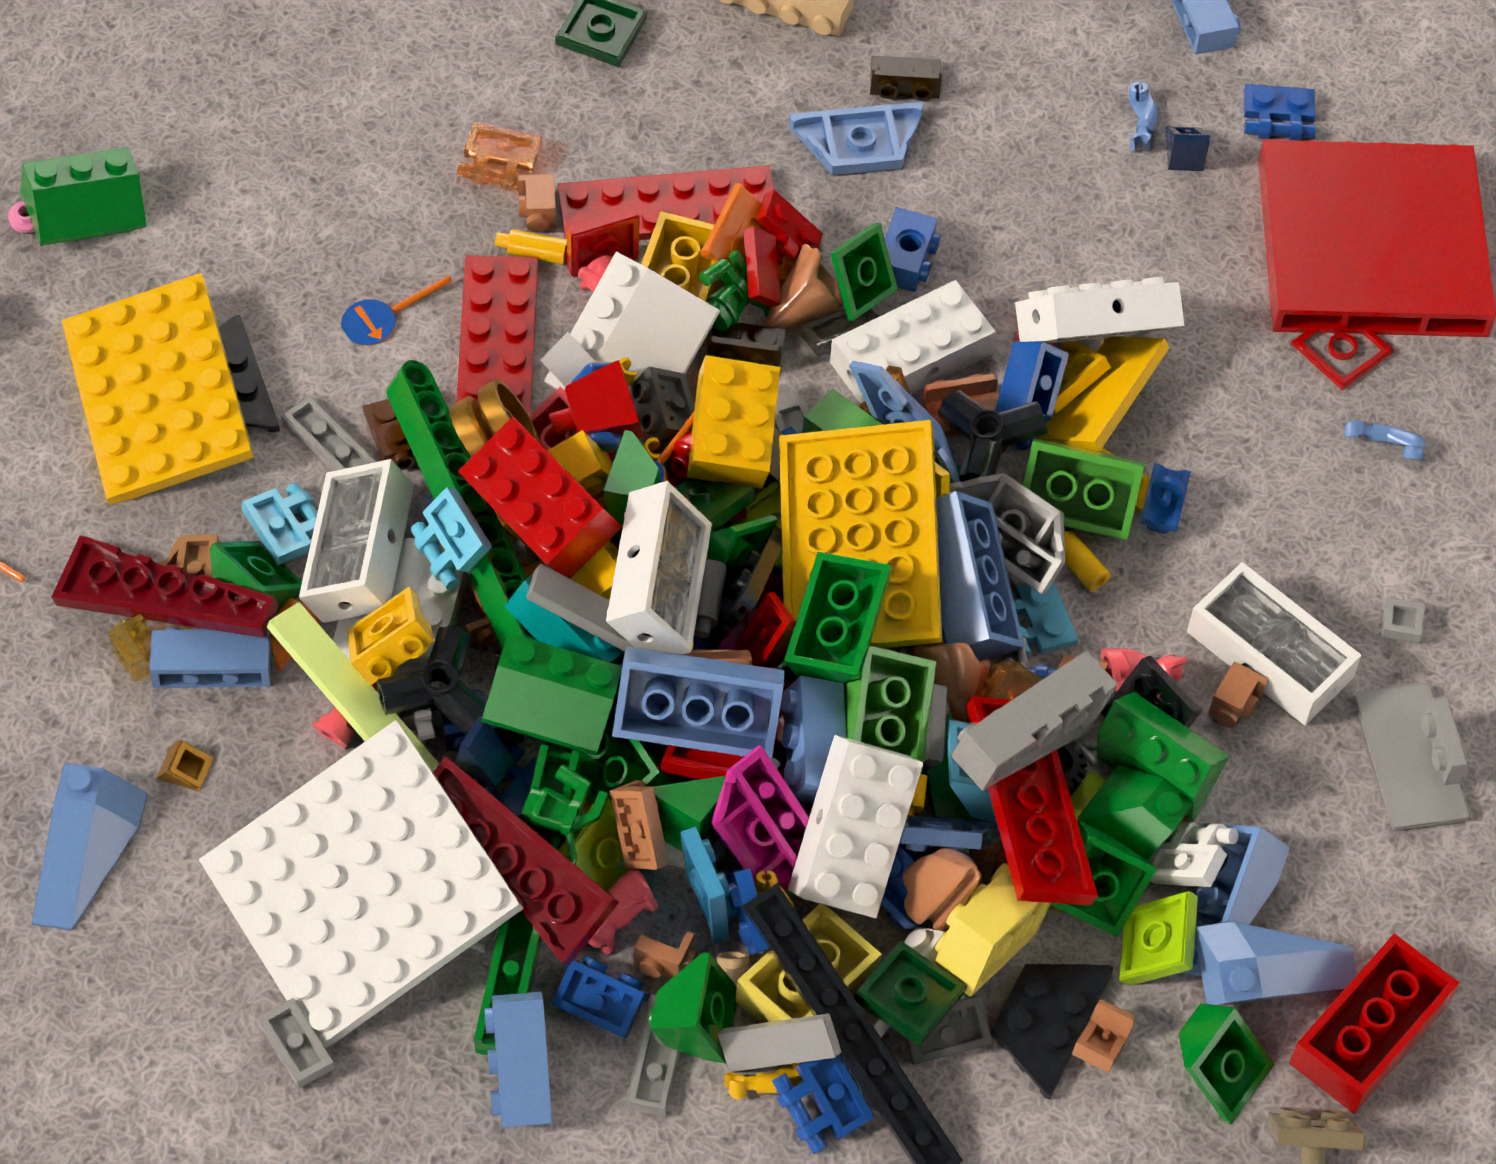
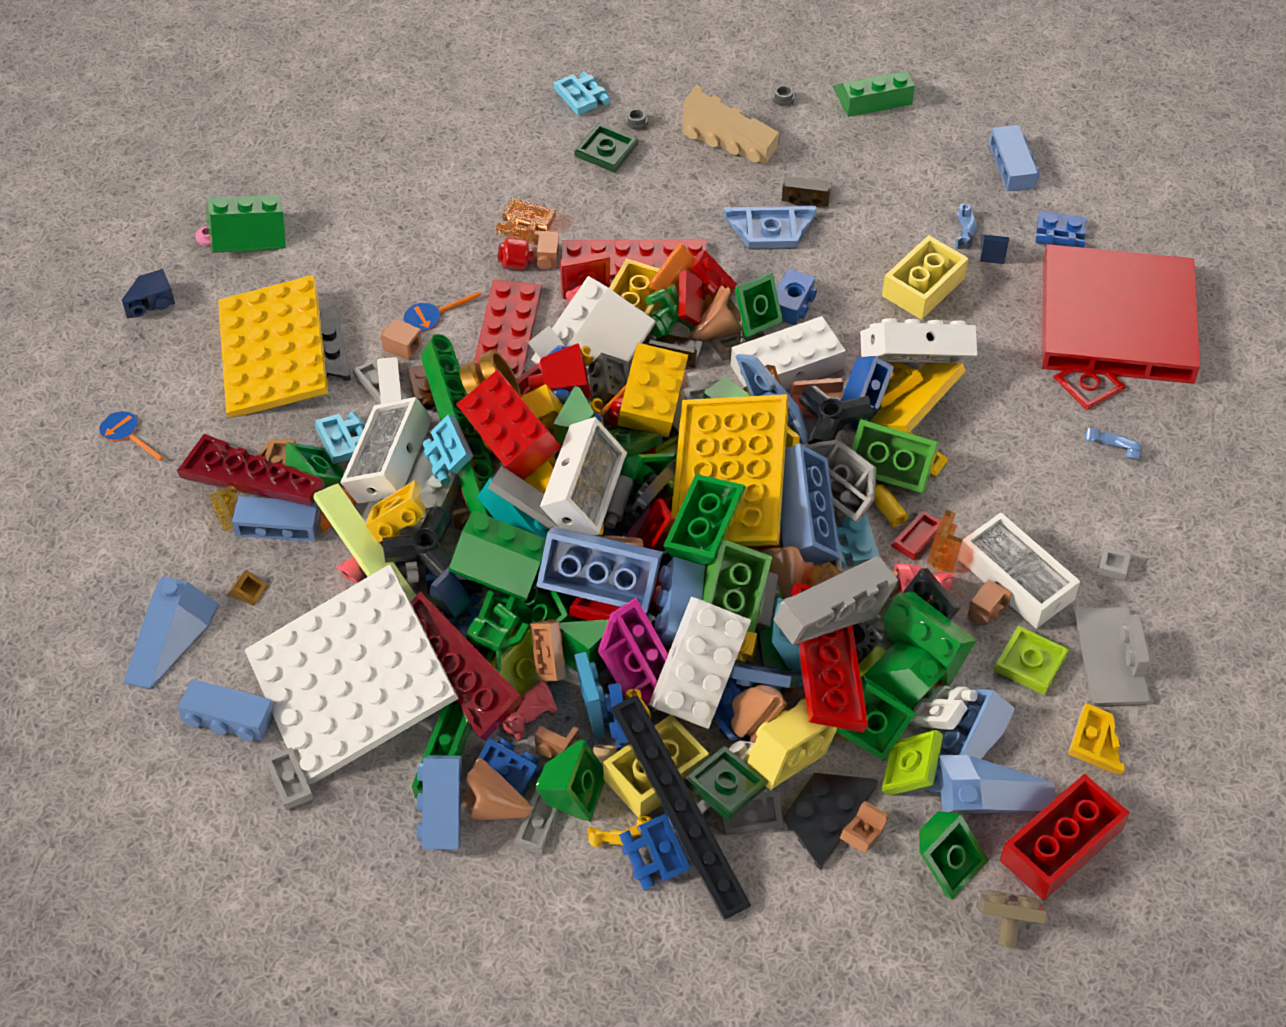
camera: 10 degrees right, 5 degrees down
yellow cylinder [495,229,567,265] -> none
light grey tile [717,1013,841,1072] -> none
blue hips [1140,463,1191,534] -> none
none -> medium blue brick [178,679,274,742]
none -> white sticker [377,357,401,404]
none -> nougat brick [381,319,422,360]
none -> nougat hat [464,758,532,820]
none -> red head [497,238,534,271]
none -> light yellow brick [882,235,969,320]
none -> red tile [891,510,945,560]
none -> clear orange bracket [927,509,963,572]
none -> lime plate [993,625,1070,696]
none -> yellow wing [1068,703,1125,775]

